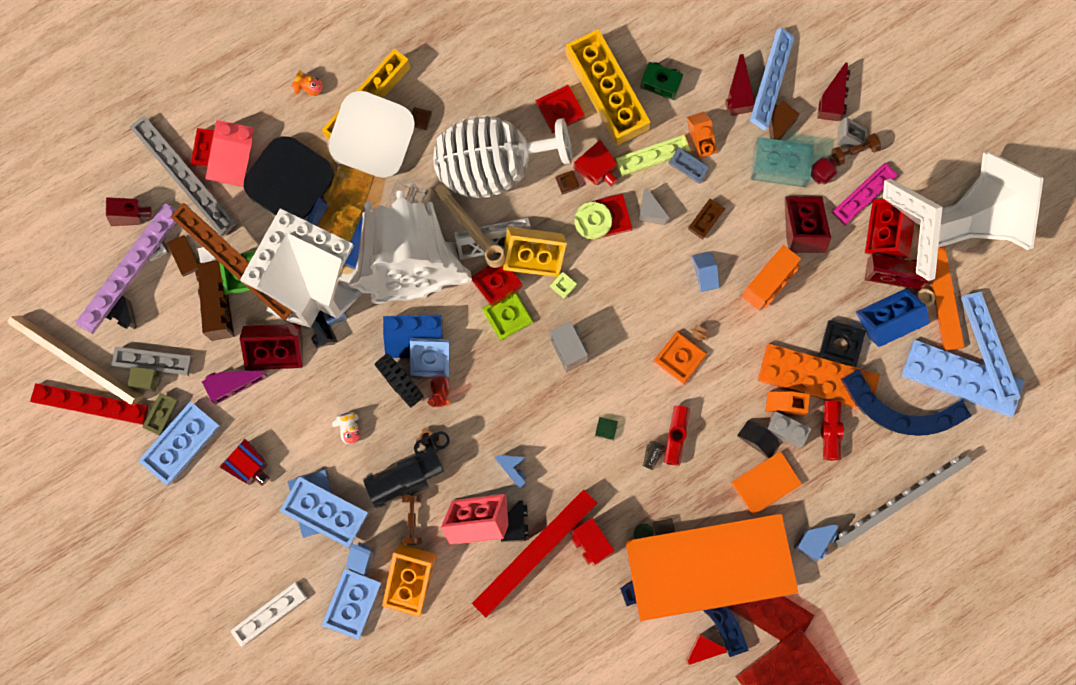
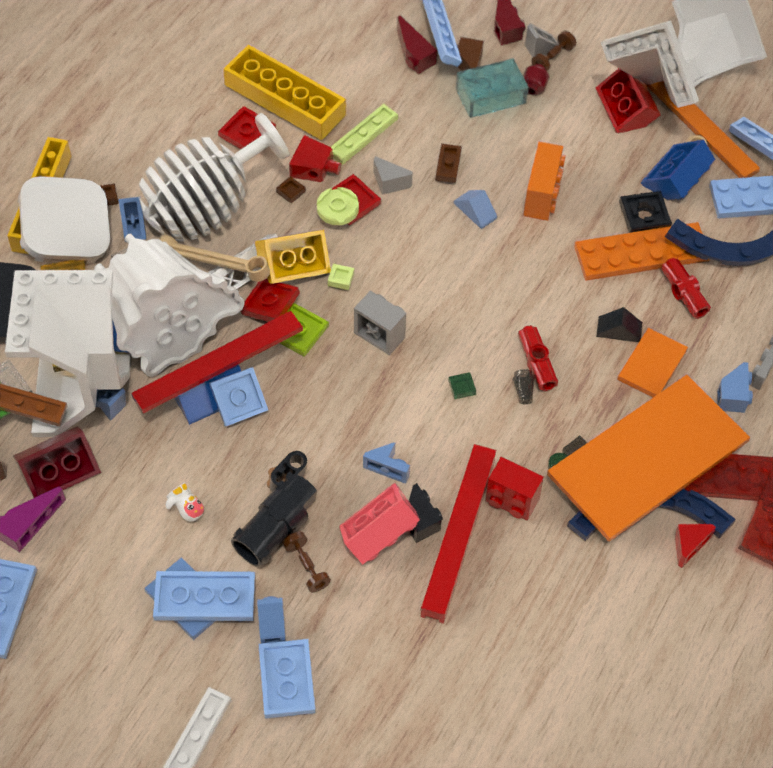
camera: 30 degrees left, 20 degrees down
torso [220,439,270,486] -> none
black hinge [311,311,338,348] -> none
black wheel [374,353,424,408] -> none
light orange slope [382,544,437,617] -> none
clear red animal [427,376,450,408] -> none
dark green brick [640,62,684,100] -> none
orange tile [653,331,707,385] -> none
sand blue plate [668,147,710,184] -> none
orange slope [687,112,717,158] -> none
medium nougat plate [691,325,709,342] -> none
orange slope [765,391,810,417] -> none
light grey brick [766,411,811,449] -> none
dark red slope [785,196,831,253] -> none
dark pink tile [832,162,898,225] -> none
dark red slope [864,253,931,290] -> none
none -> medium blue slope [119,196,146,242]
none -> red tile [131,311,303,414]

